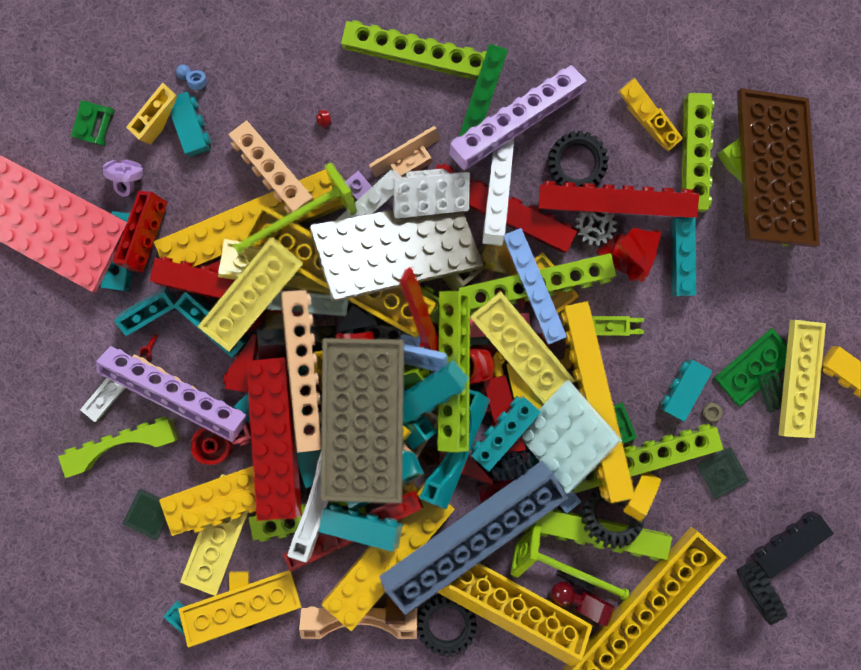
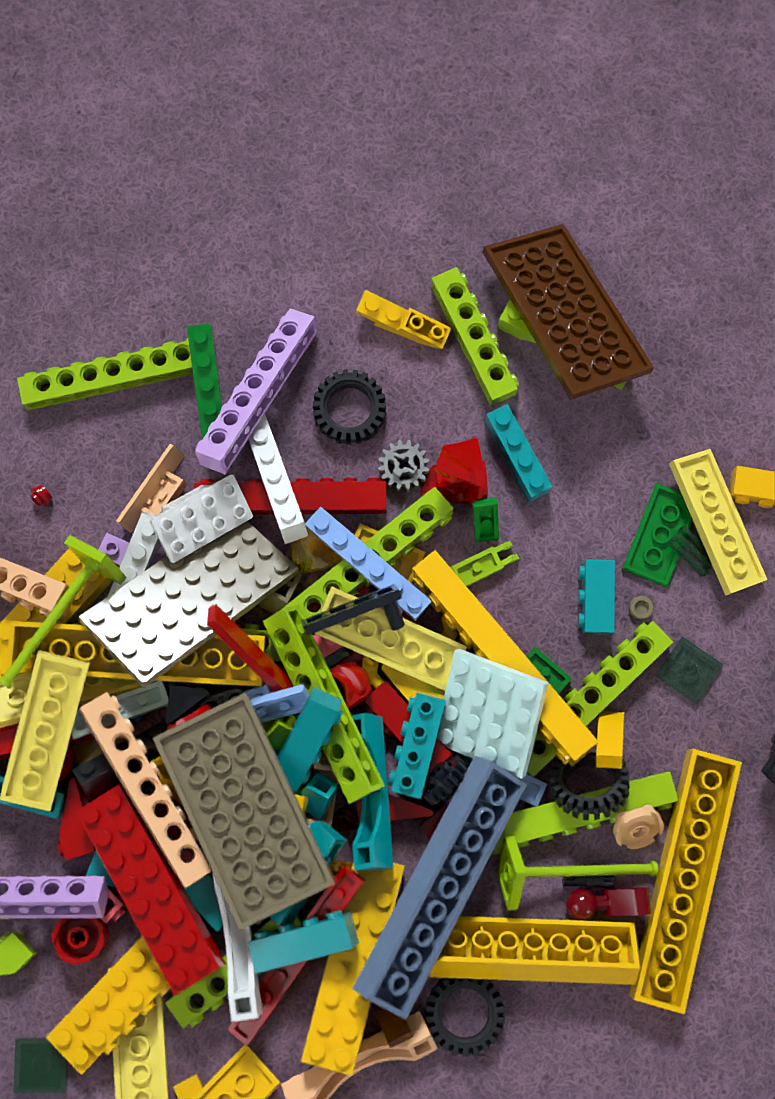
camera: 30 degrees left, 10 degrees down
red brick [537,181,700,218] -> none
none -> black piece [301,584,405,635]
none -> green plate [472,498,499,543]
none -> light nougat plate [613,805,664,849]

